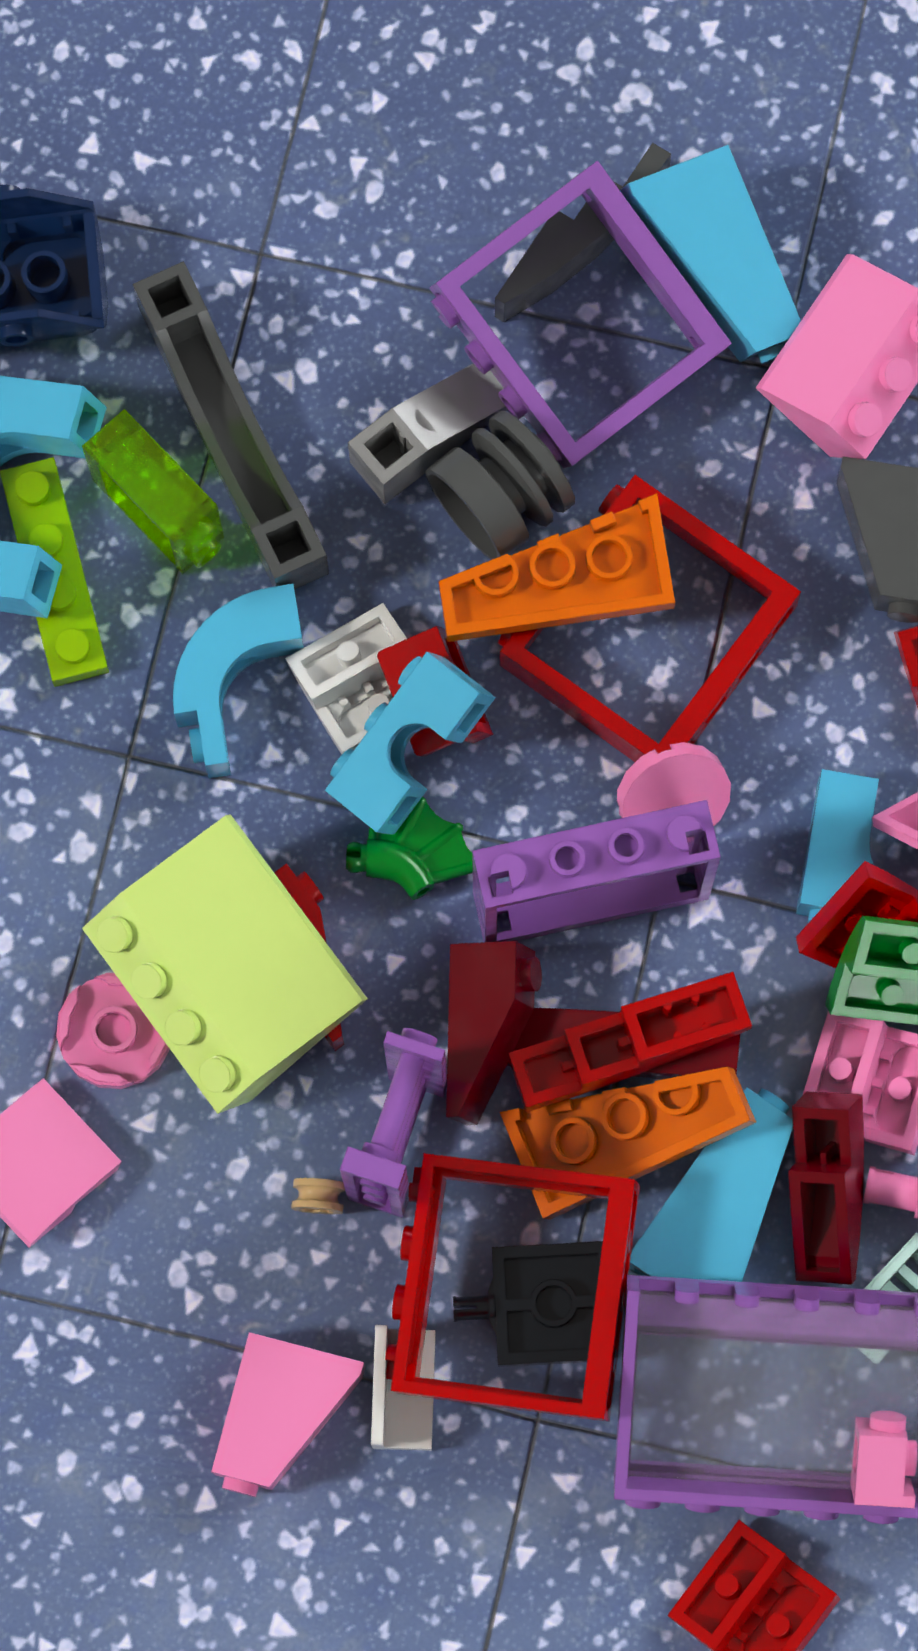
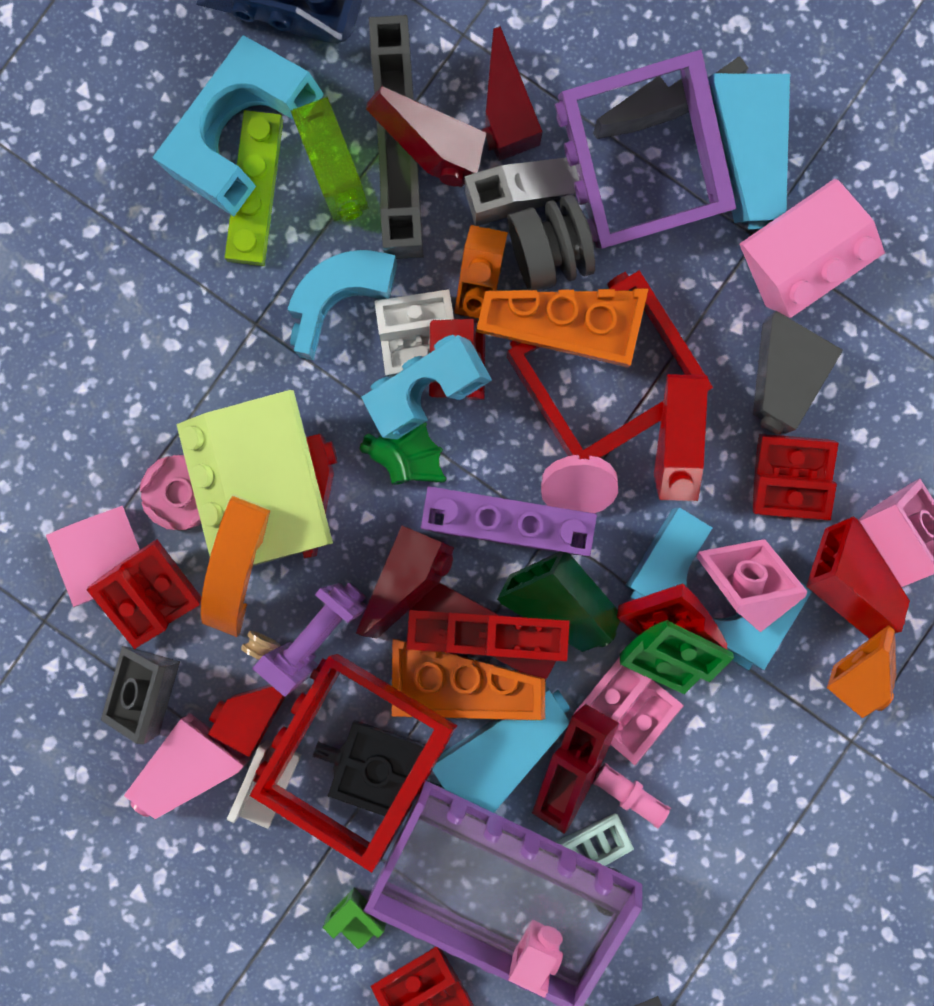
camera: 20 degrees right, 10 degrees up
none -> red slope [86,539,202,649]
none -> dark grey slope [101,646,180,744]
none -> orange slope [201,496,270,637]
none -> red slope [208,684,286,757]
none -> bright green panel [322,887,386,949]
none -> slope [366,86,486,187]
none -> orange slope [454,225,508,318]
none -> dark red slope [481,26,543,161]
none -> dark green slope [497,551,620,652]
none -> red slope [654,374,708,501]

